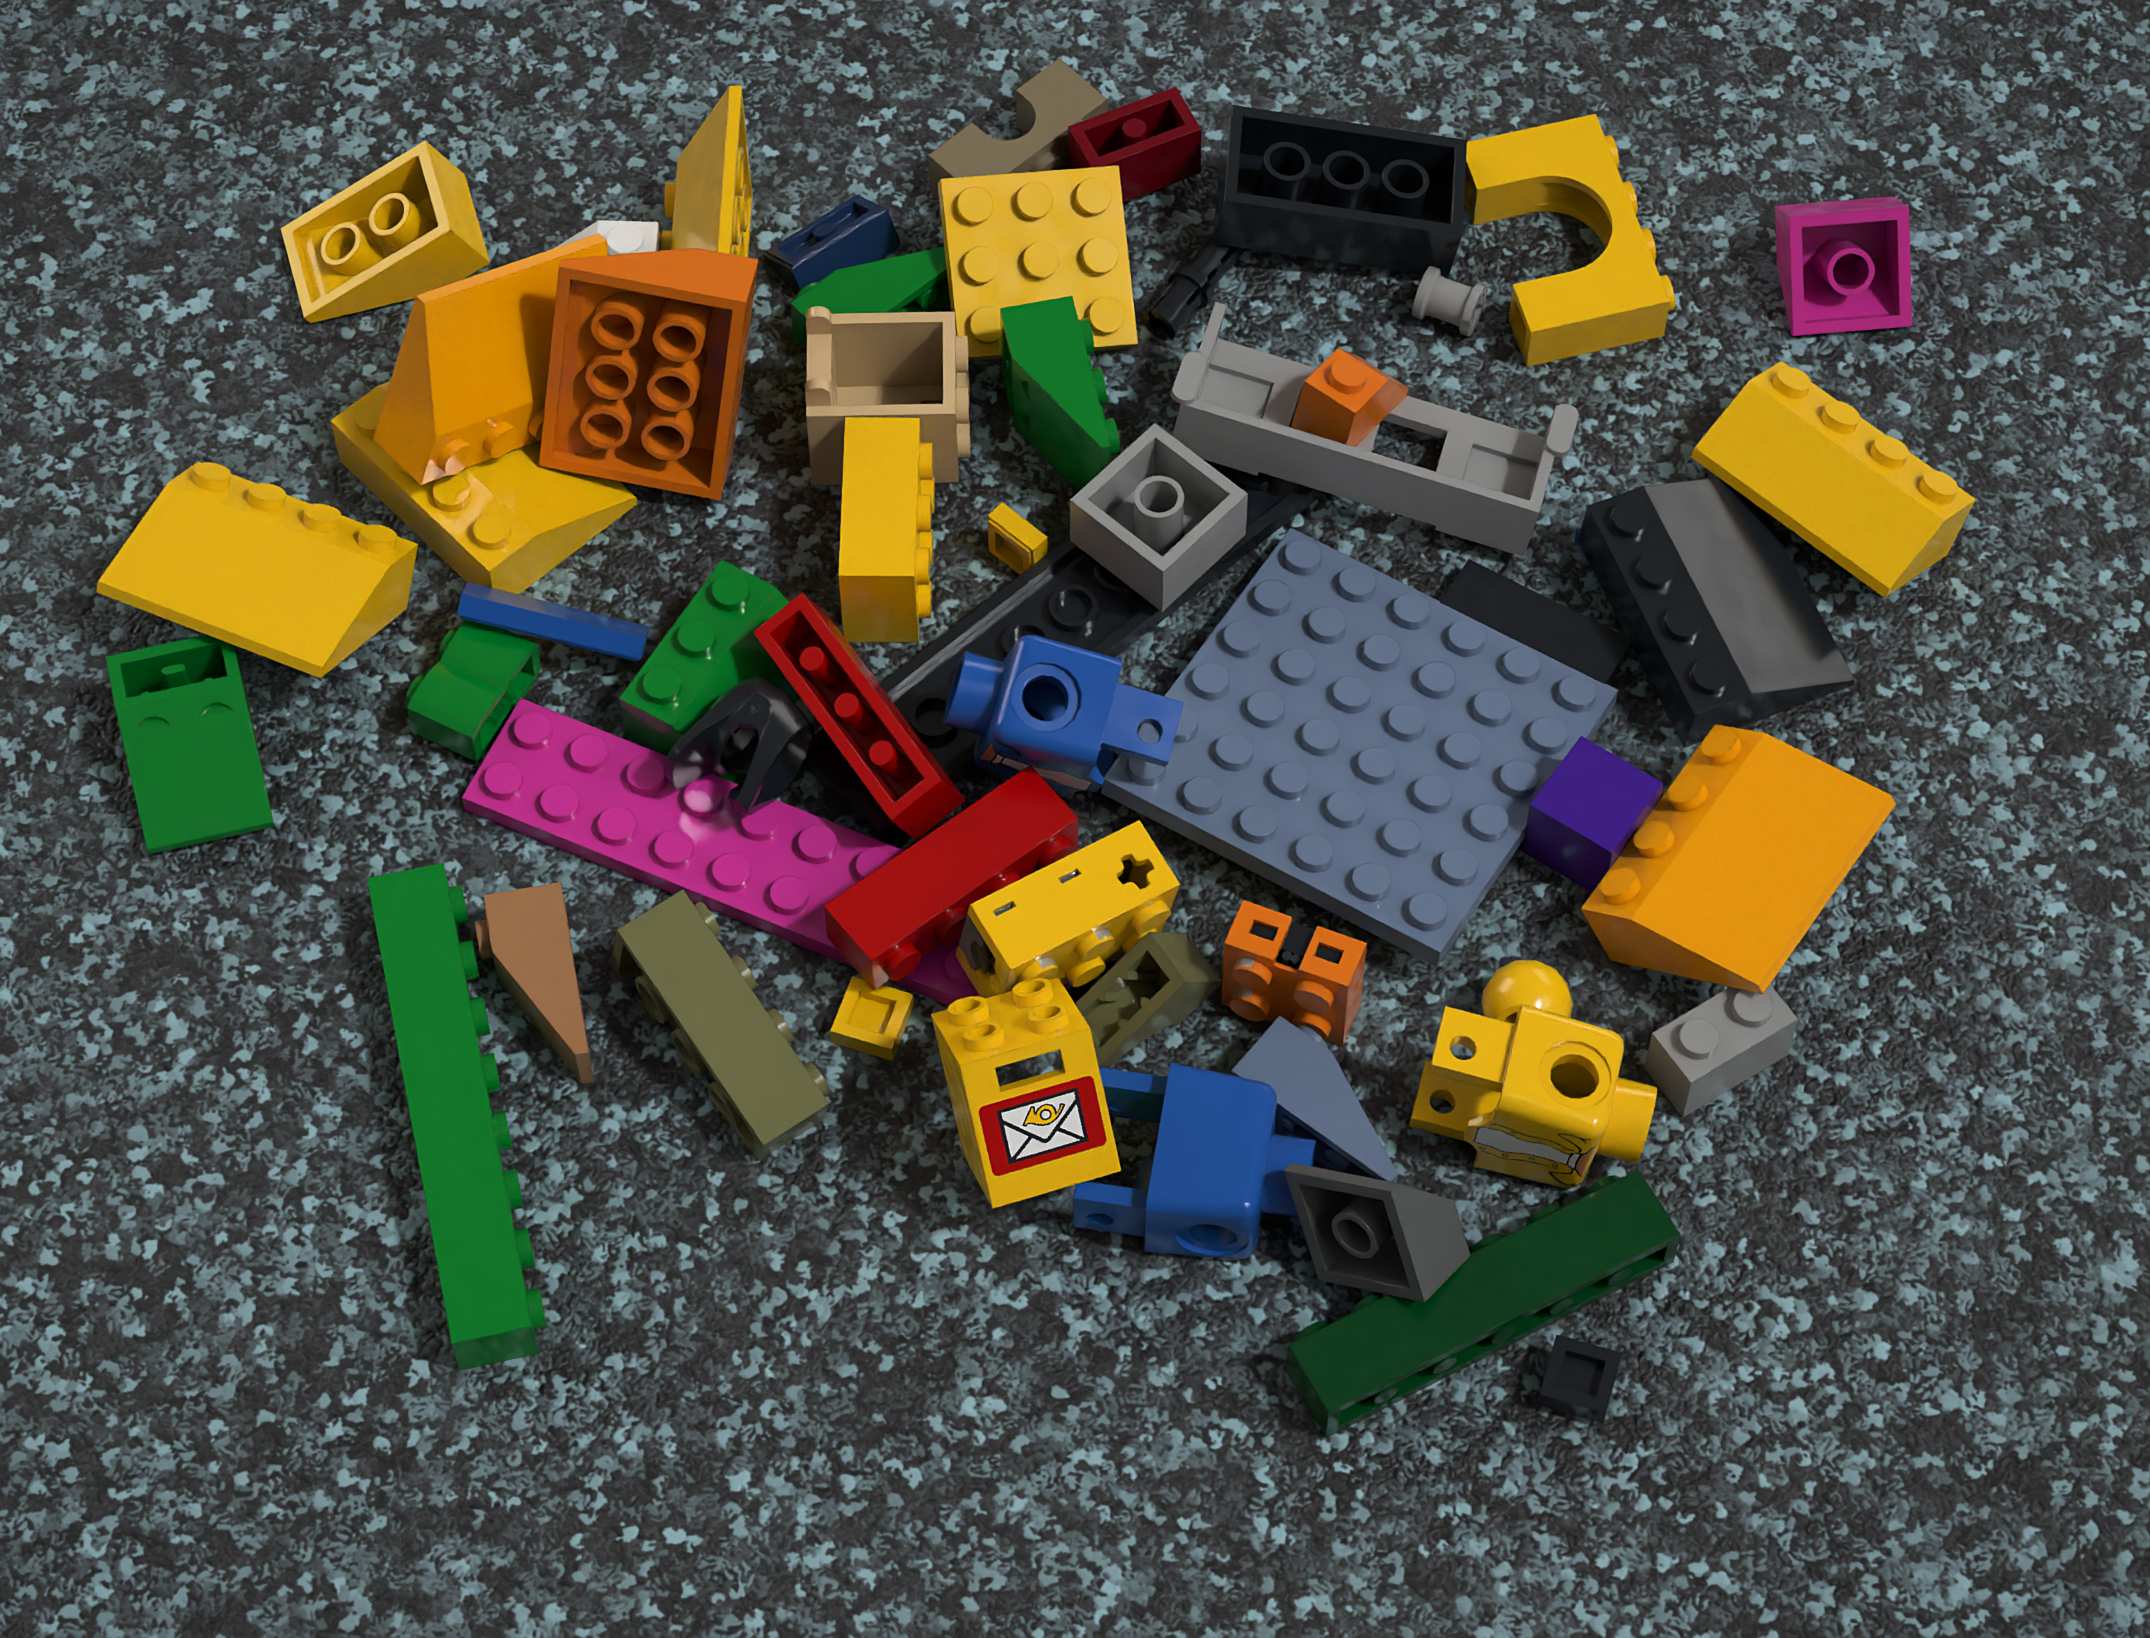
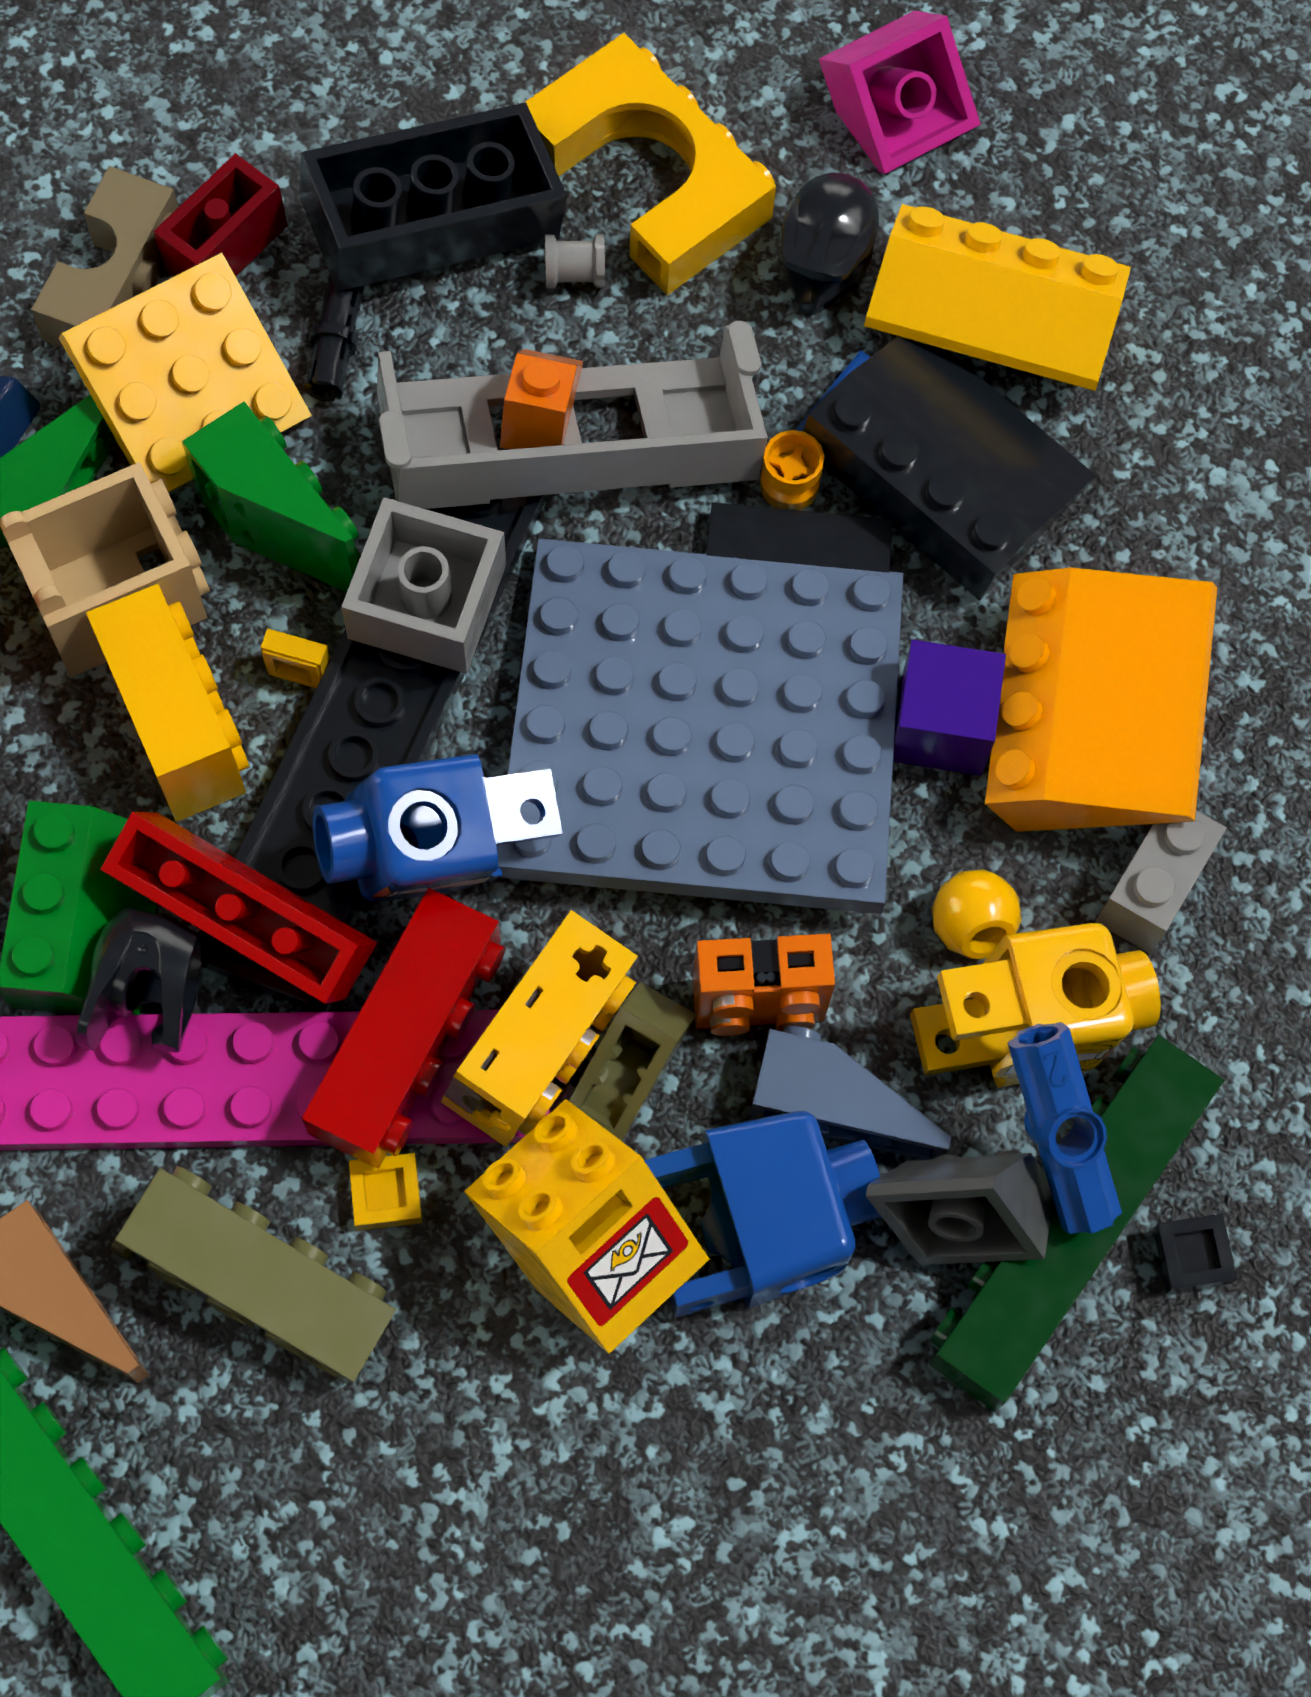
camera: 30 degrees left, 10 degrees up
none -> light orange wheel [760,430,824,511]
none -> black helmet [781,172,879,316]
none -> blue piece [1007,1022,1122,1234]

